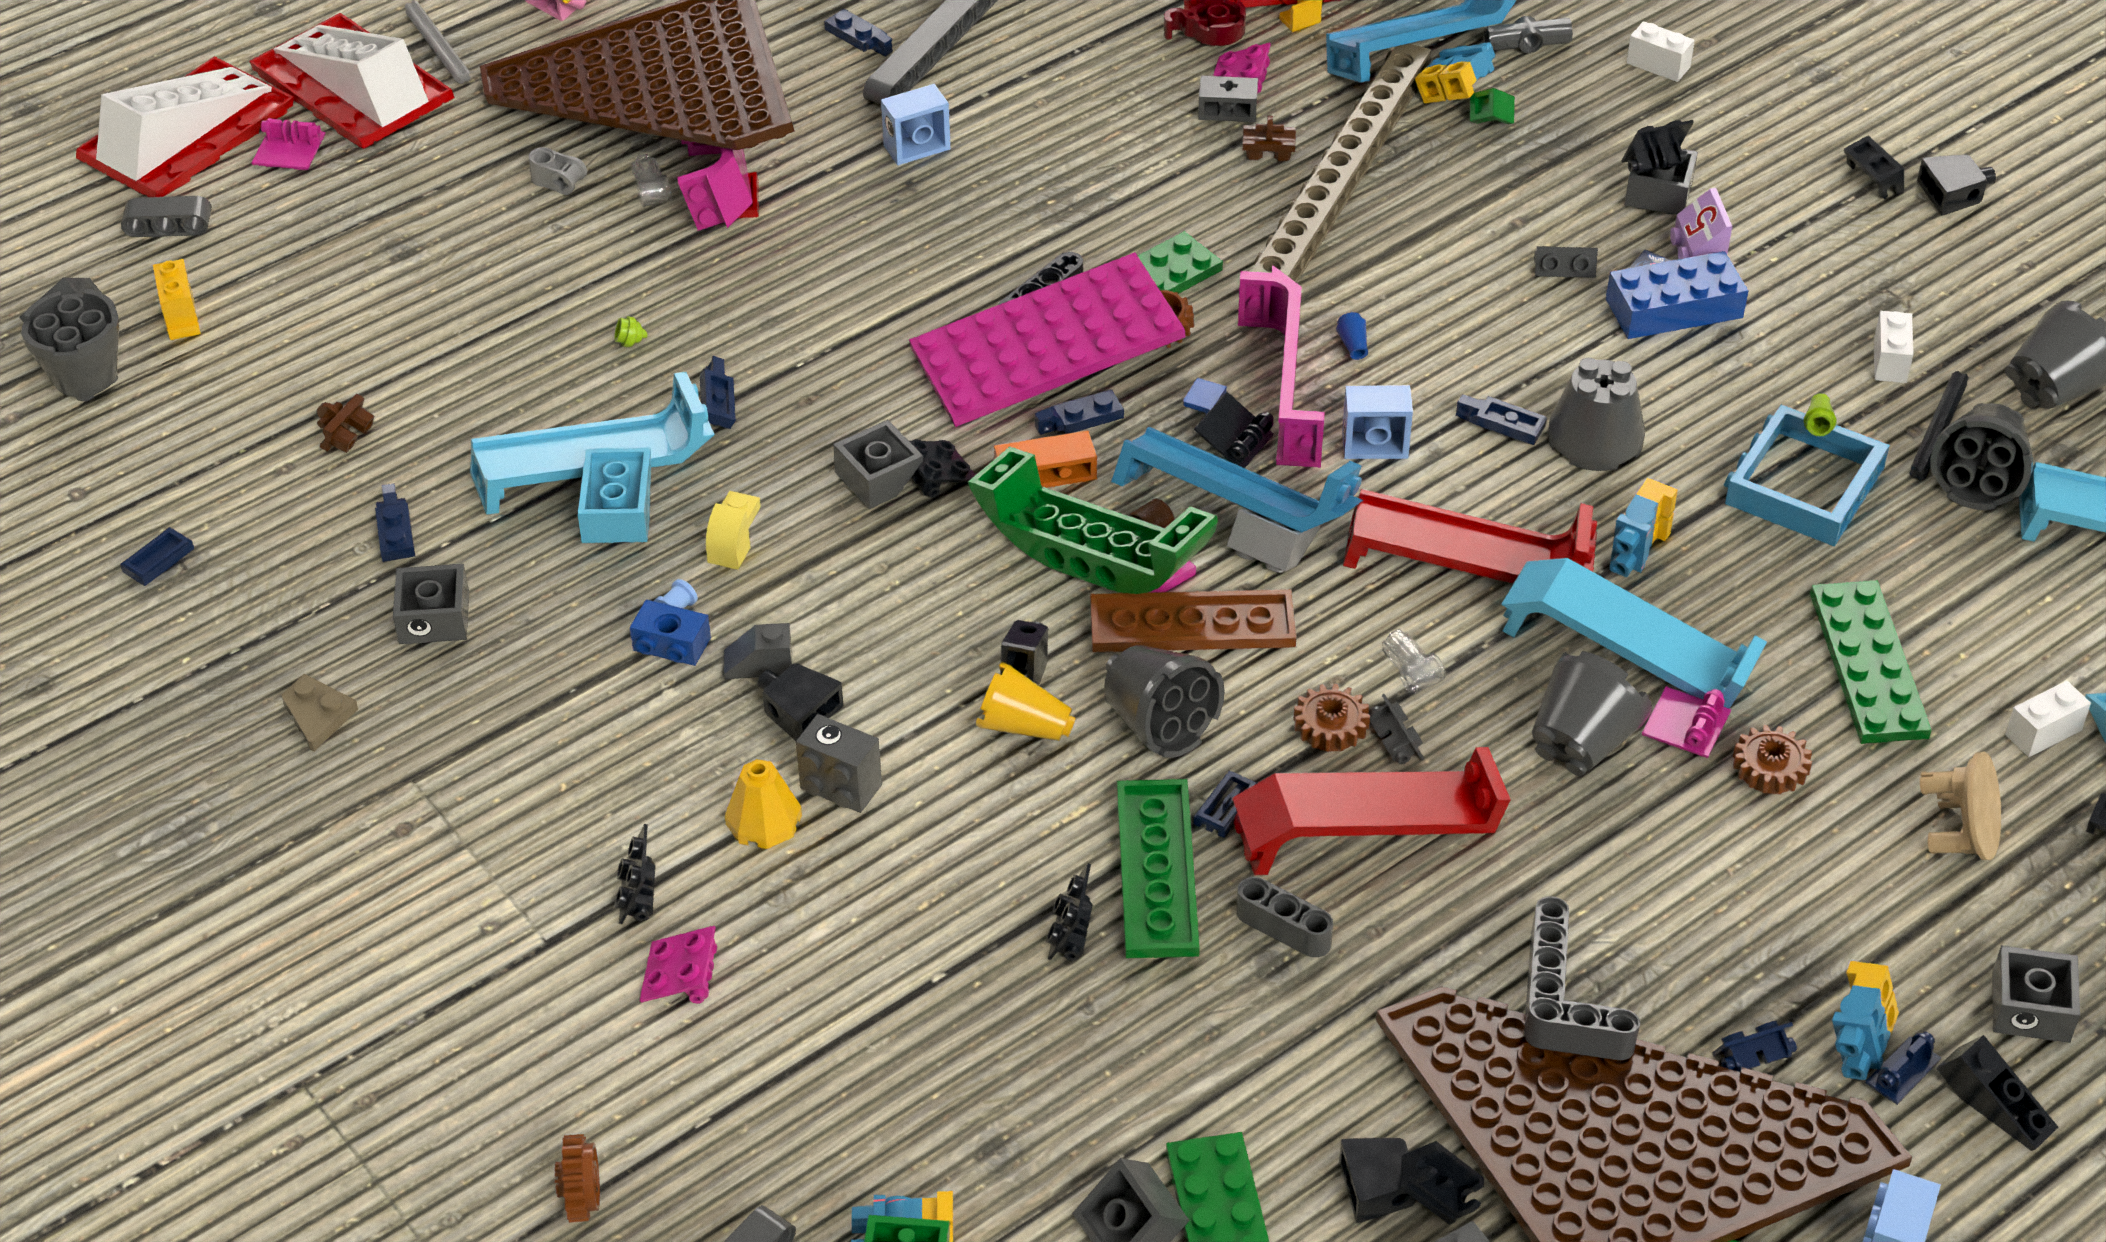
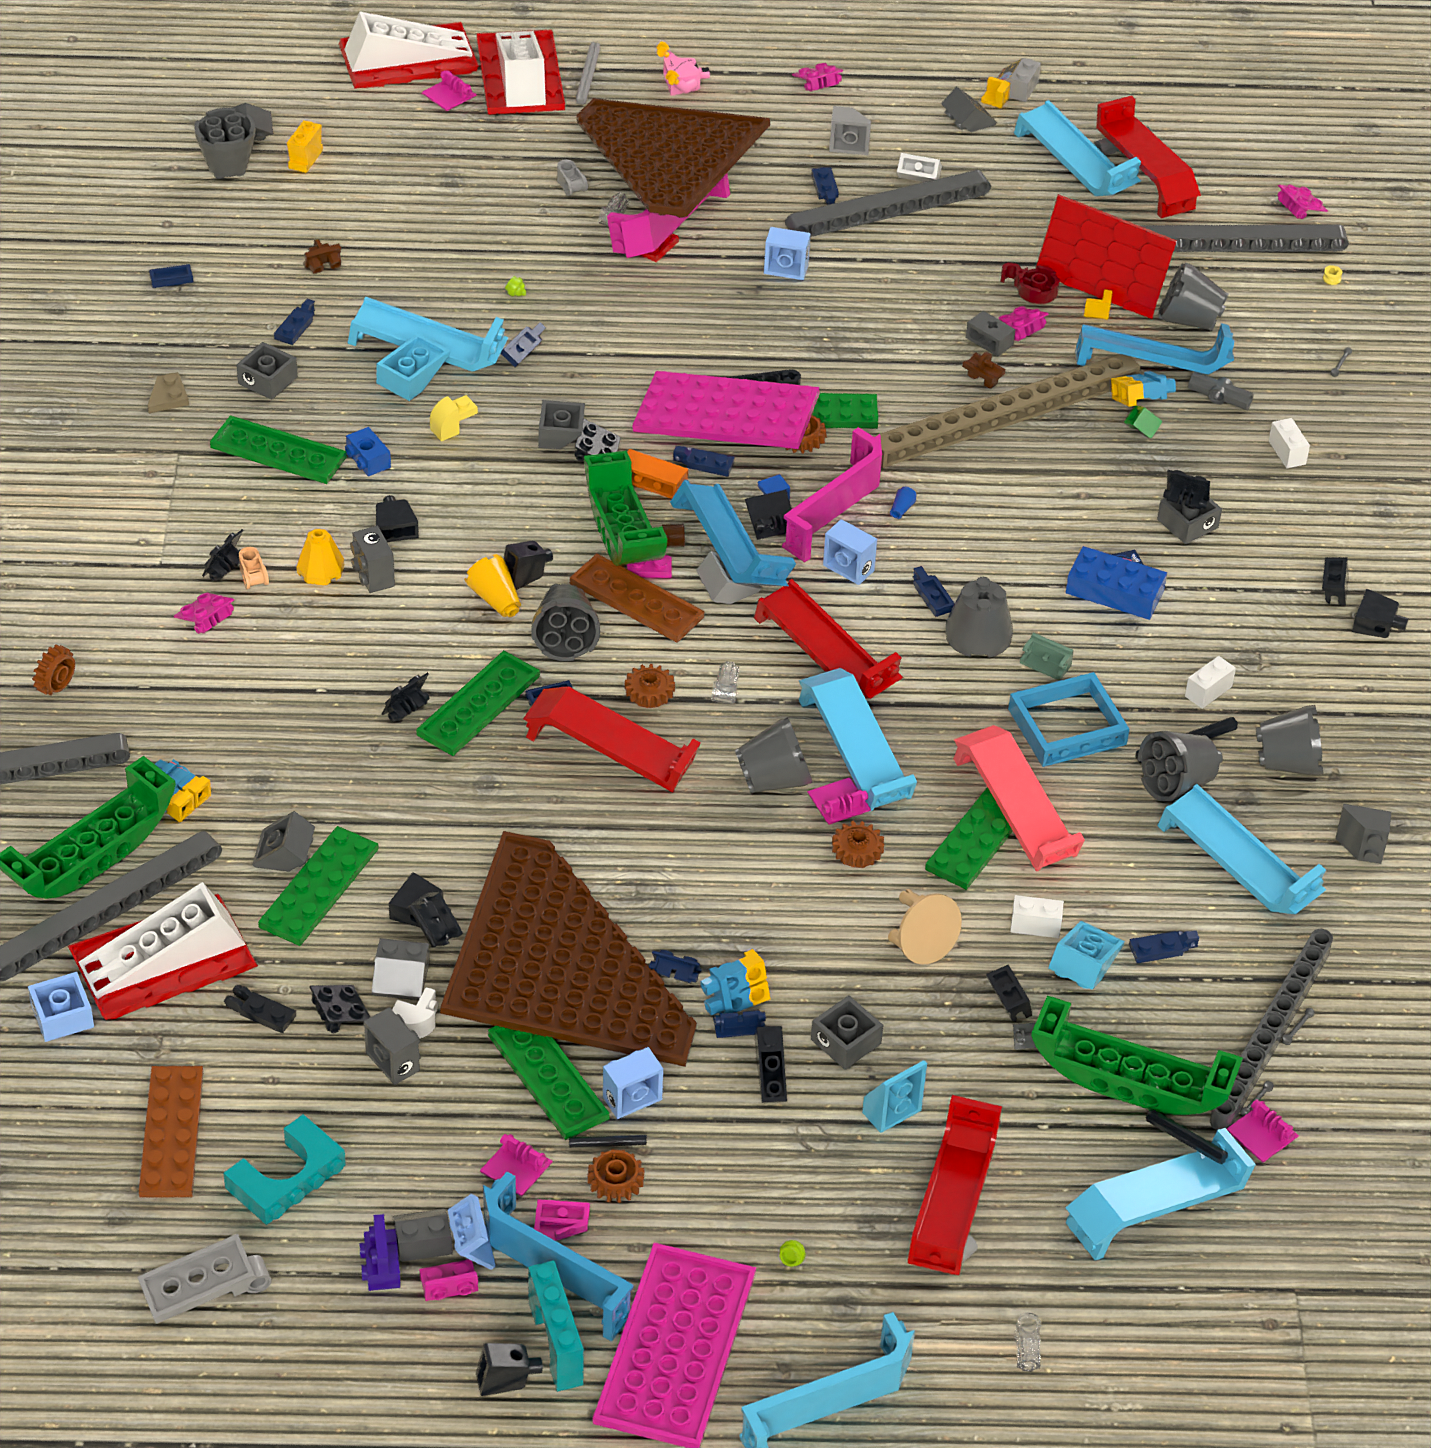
camera: 35 degrees right, 0 degrees up
dark grey beam [121,196,212,238] -> none
light blue bush [654,579,698,609] -> none
dark grey slope [724,623,792,679] -> none
dark grey beam [1237,877,1333,957] -> none
dark grey hinge [1368,694,1424,764] -> none
dark grey beam [1524,896,1640,1060] -> none
dark grey hinge [1534,246,1598,278] -> none
dark azure hips [1610,478,1678,577] -> none
lavender slope [1670,188,1732,259] -> none
lime cone [1803,393,1837,436] -> none
none -> green plate [210,415,347,484]
none -> light nougat piece [239,547,269,590]
none -> coral panel [953,725,1085,871]
none -> sand green hinge [1020,632,1074,681]

